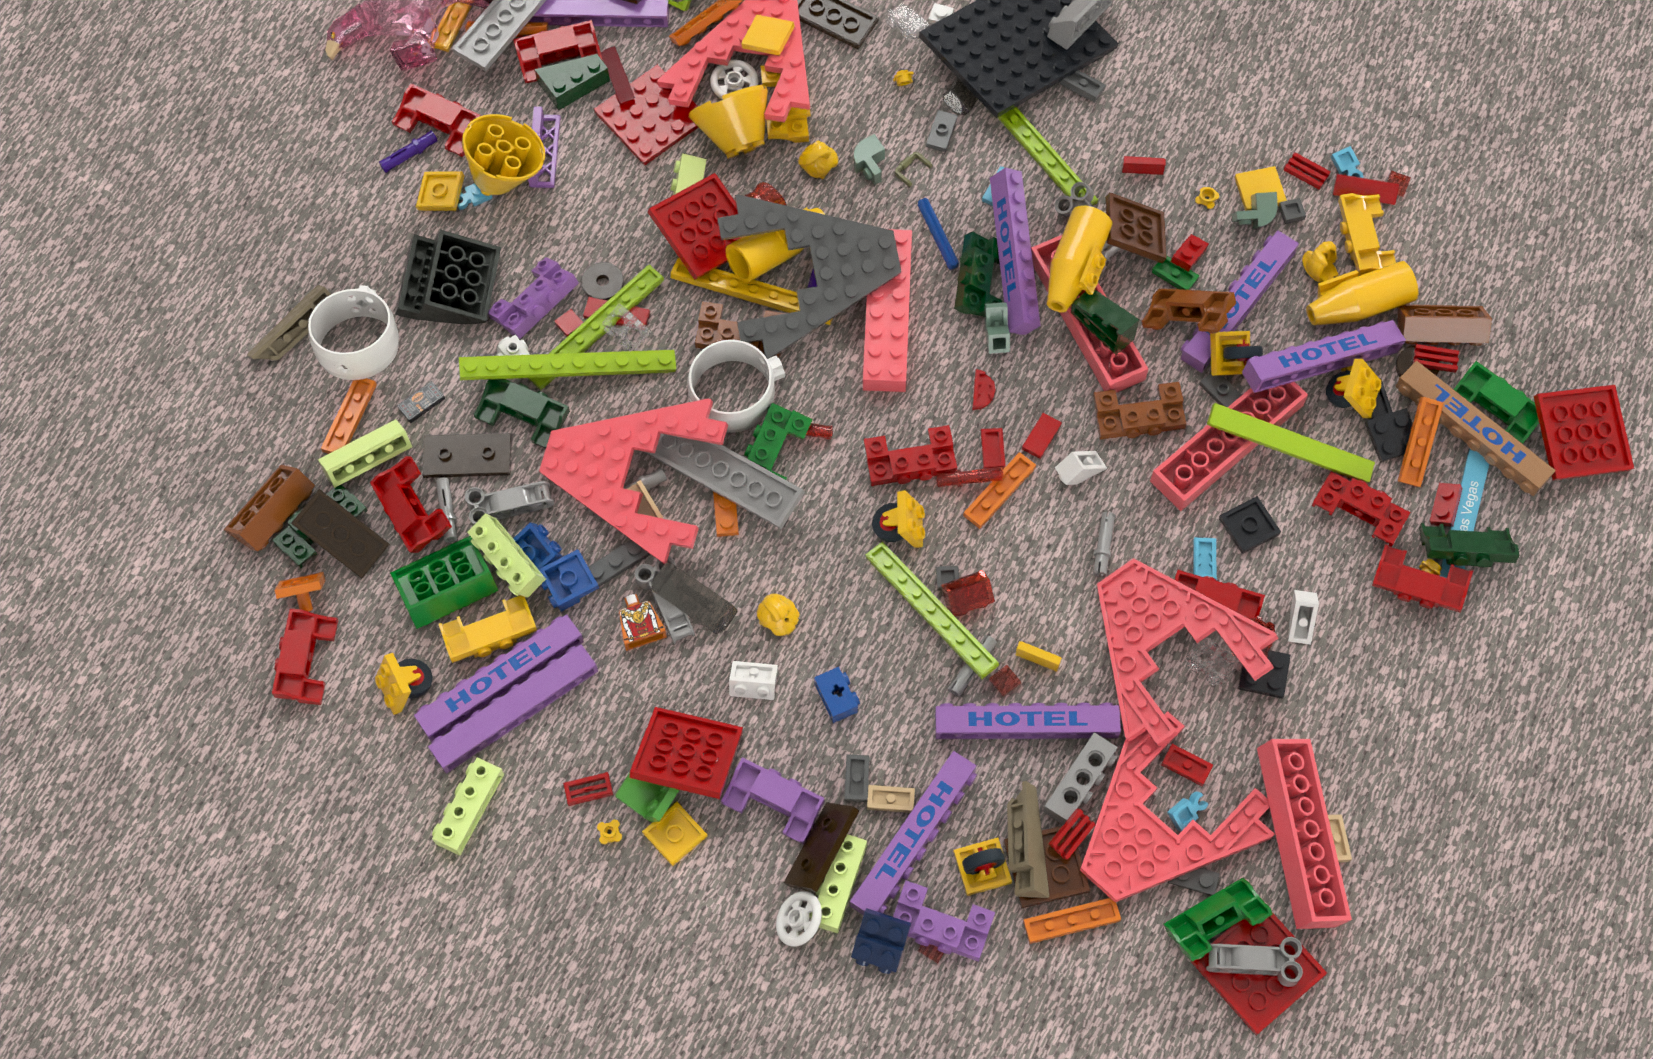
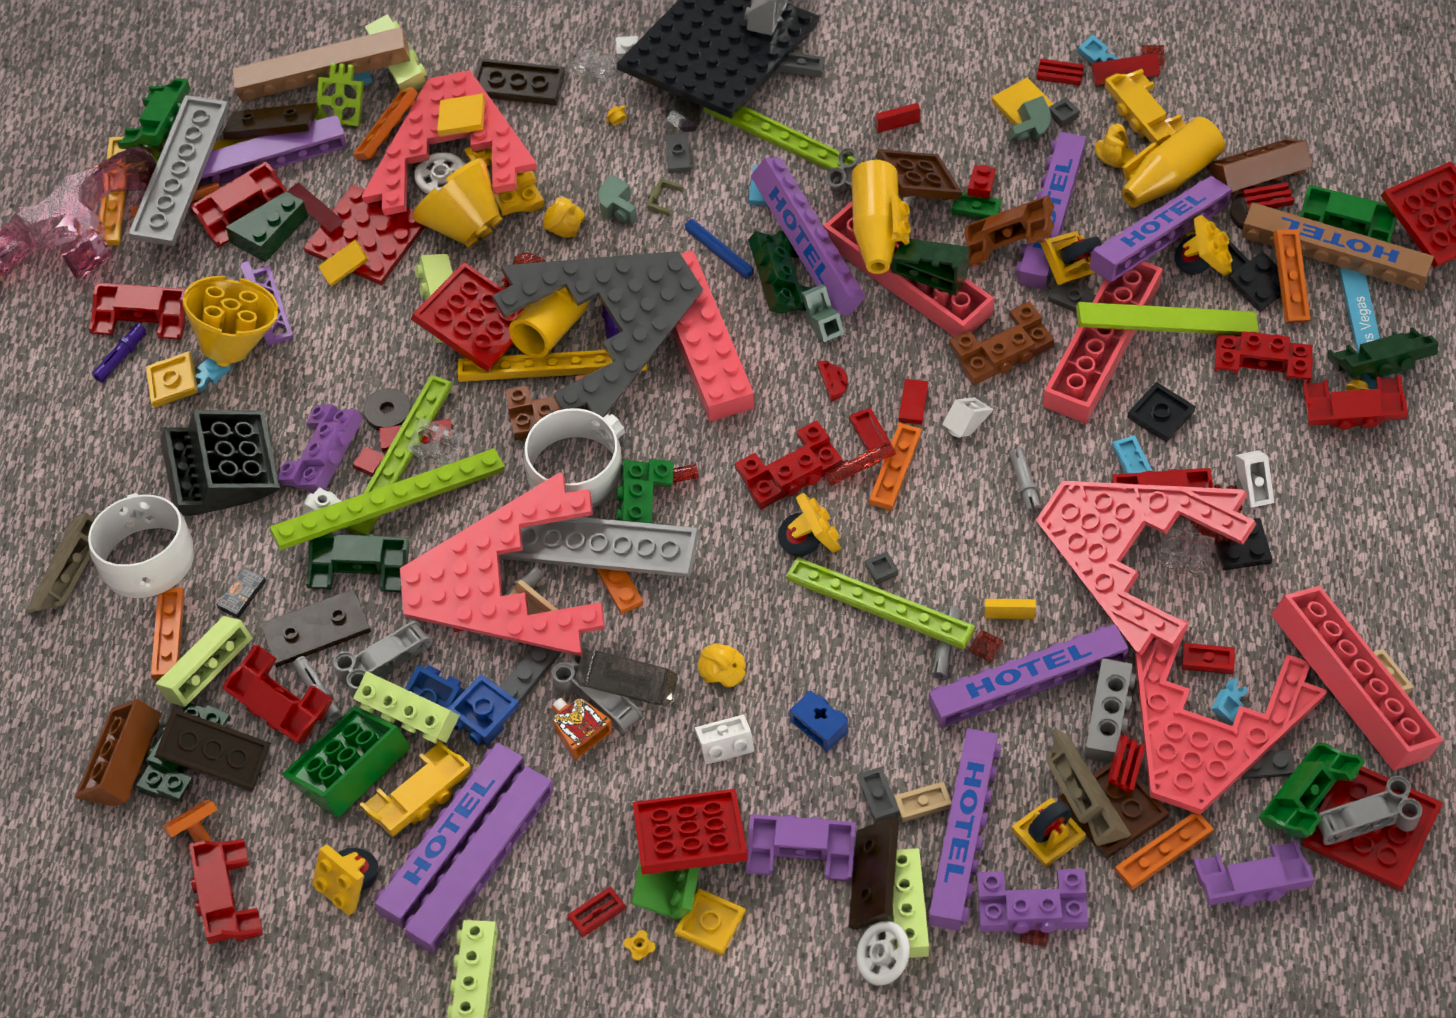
camera: 20 degrees left, 10 degrees down
dark blue plate [851,908,912,974] -> none
clear red brick [941,570,995,616] -> none
yellow plate [1195,187,1219,209] -> none
plate [1430,483,1463,527] -> none
none -> yellow tile [318,240,369,286]
none -> medium lavender bracket [1193,839,1314,906]

